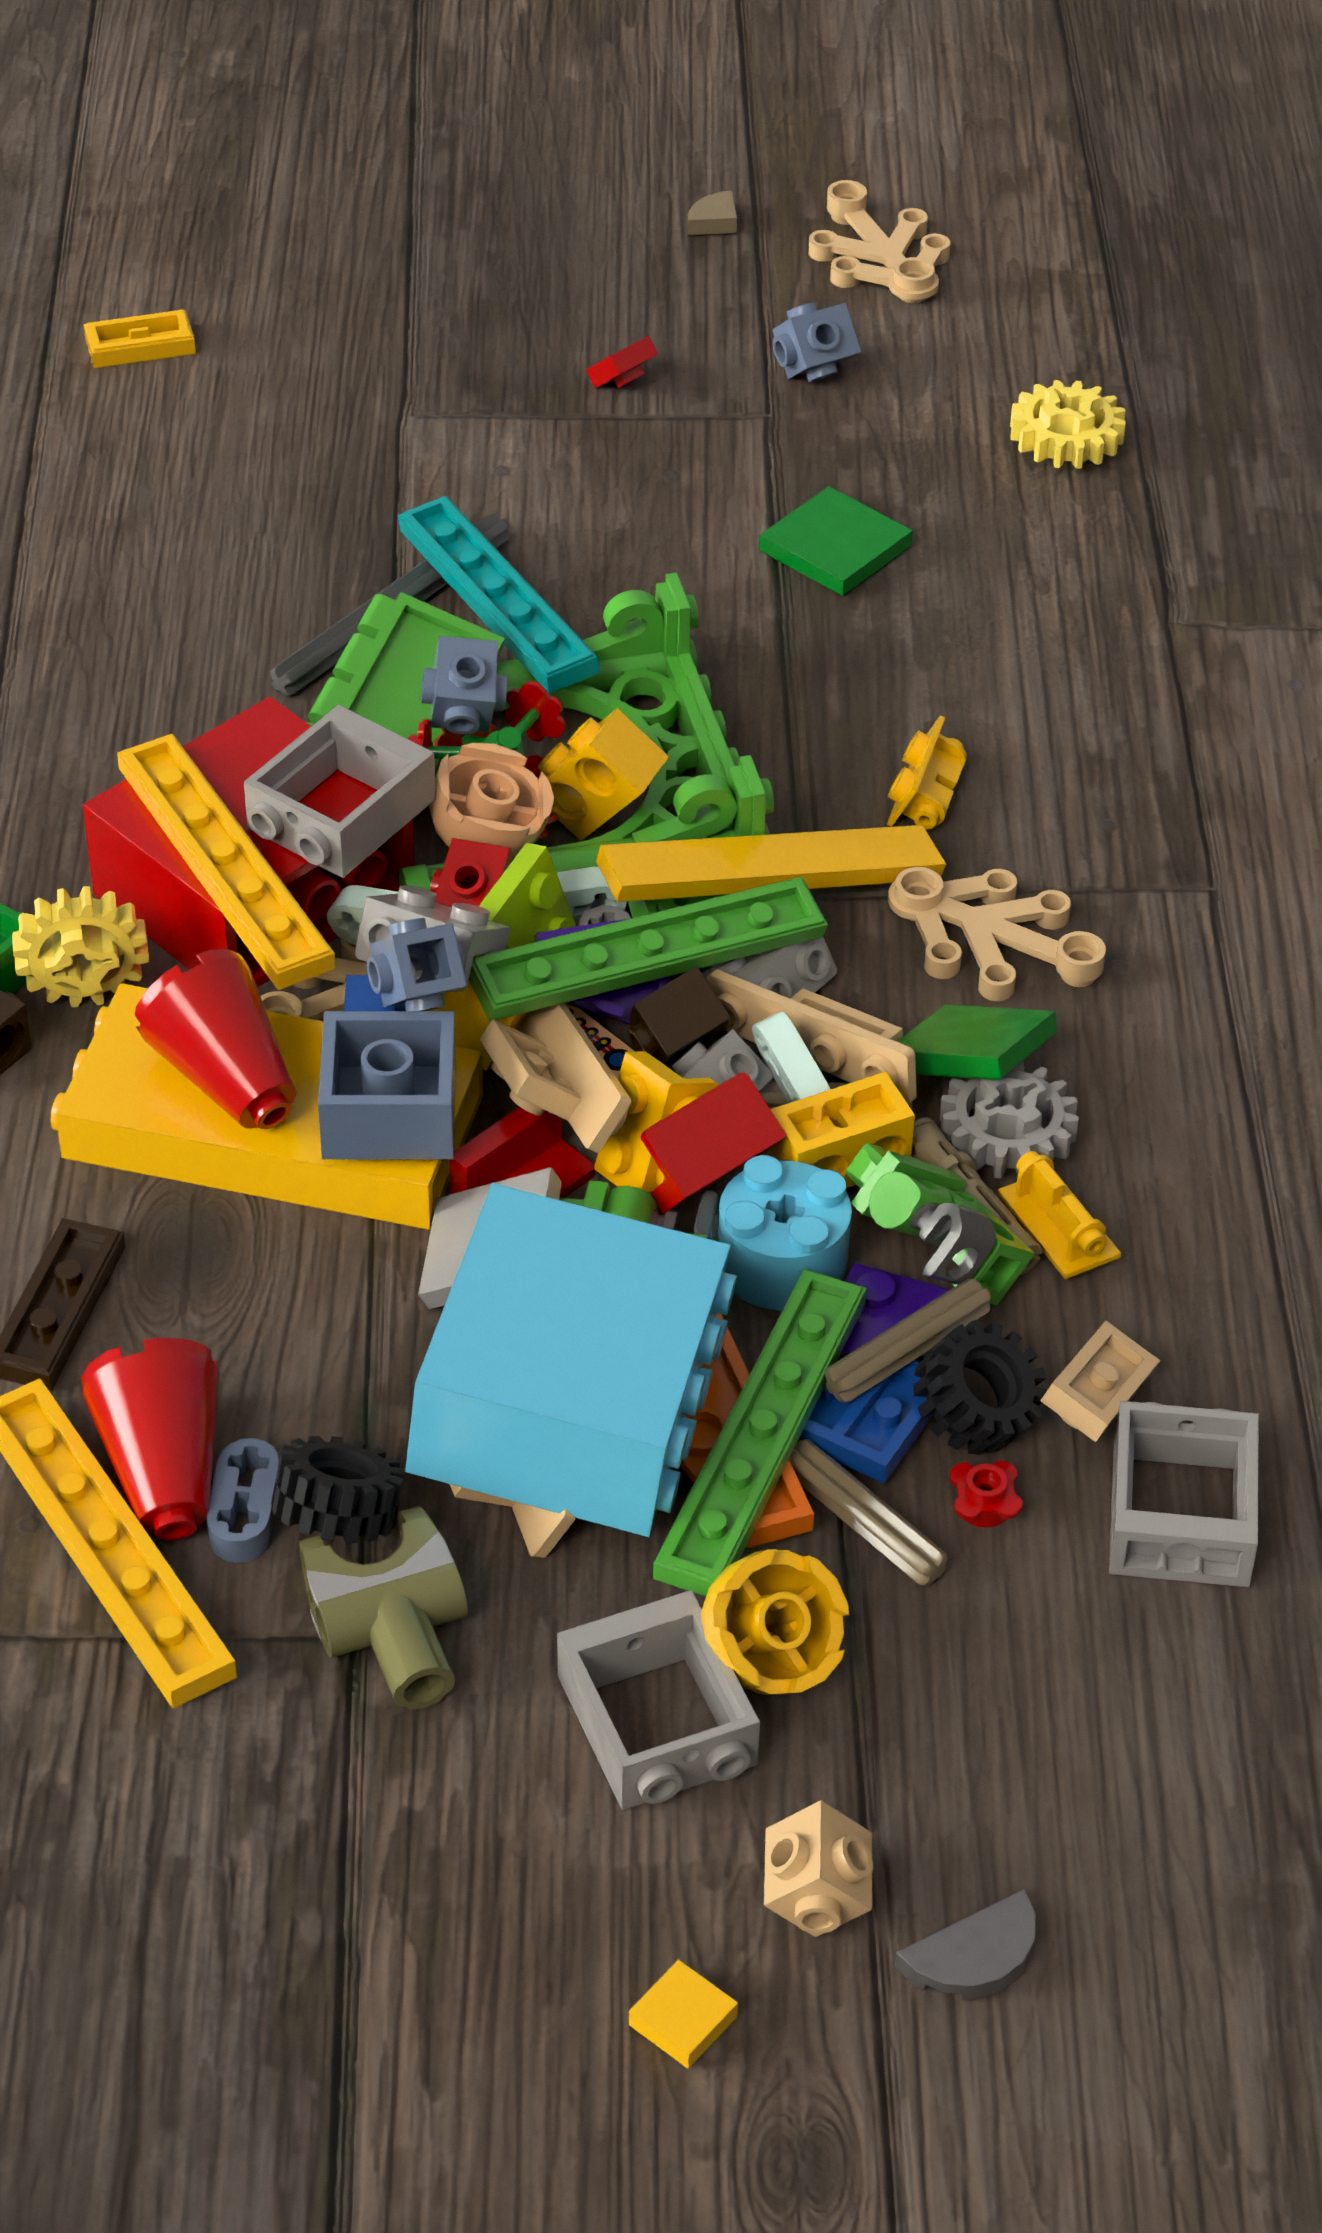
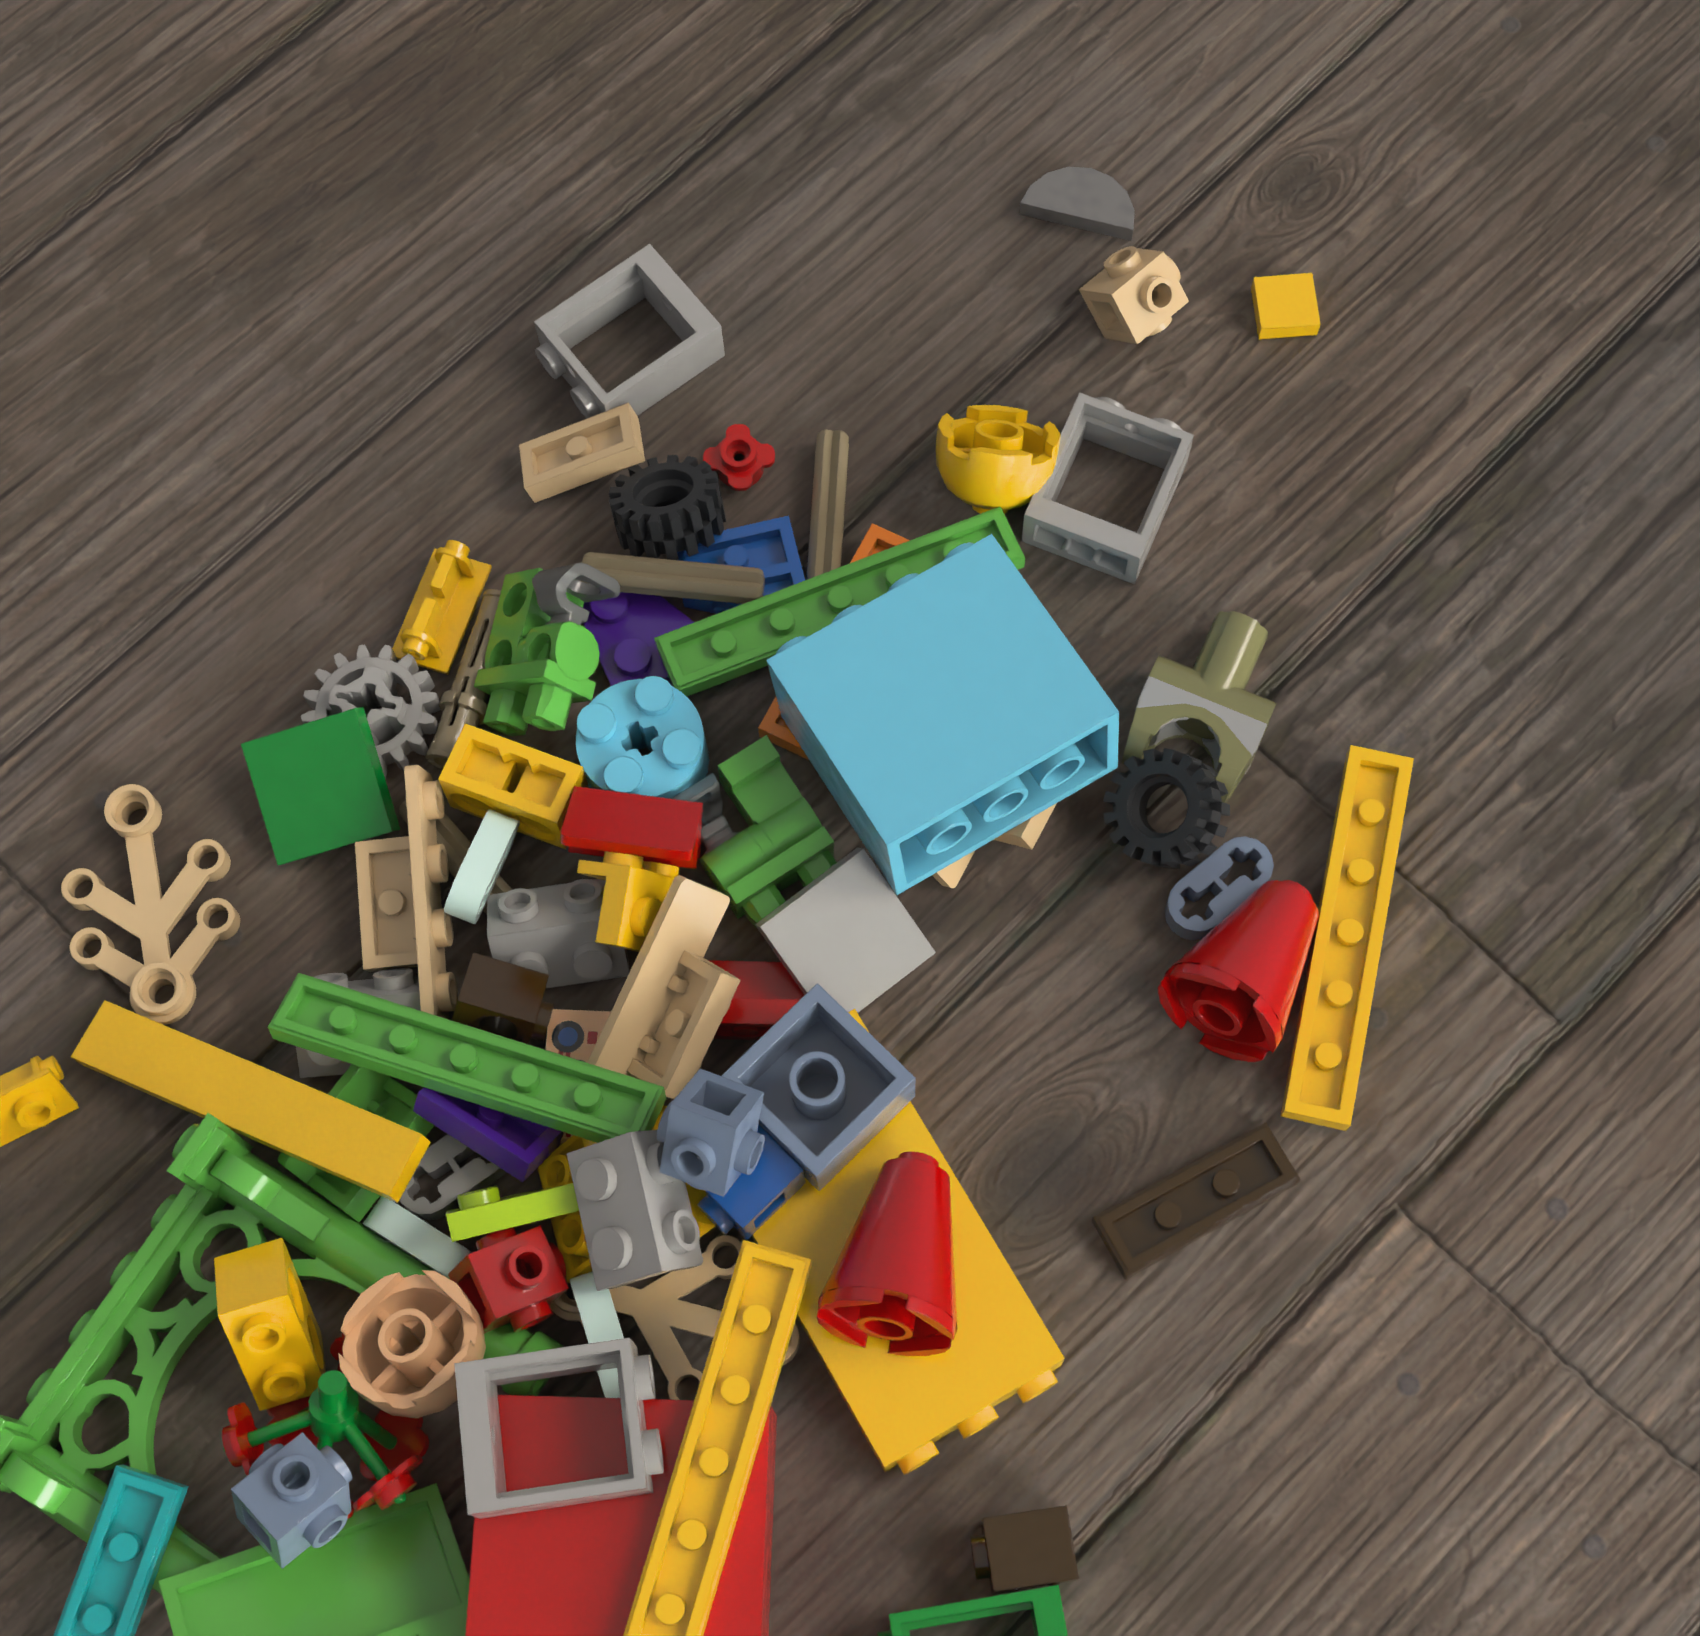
camera: 130 degrees left, 25 degrees up
light yellow gear [12,886,149,1008] -> none

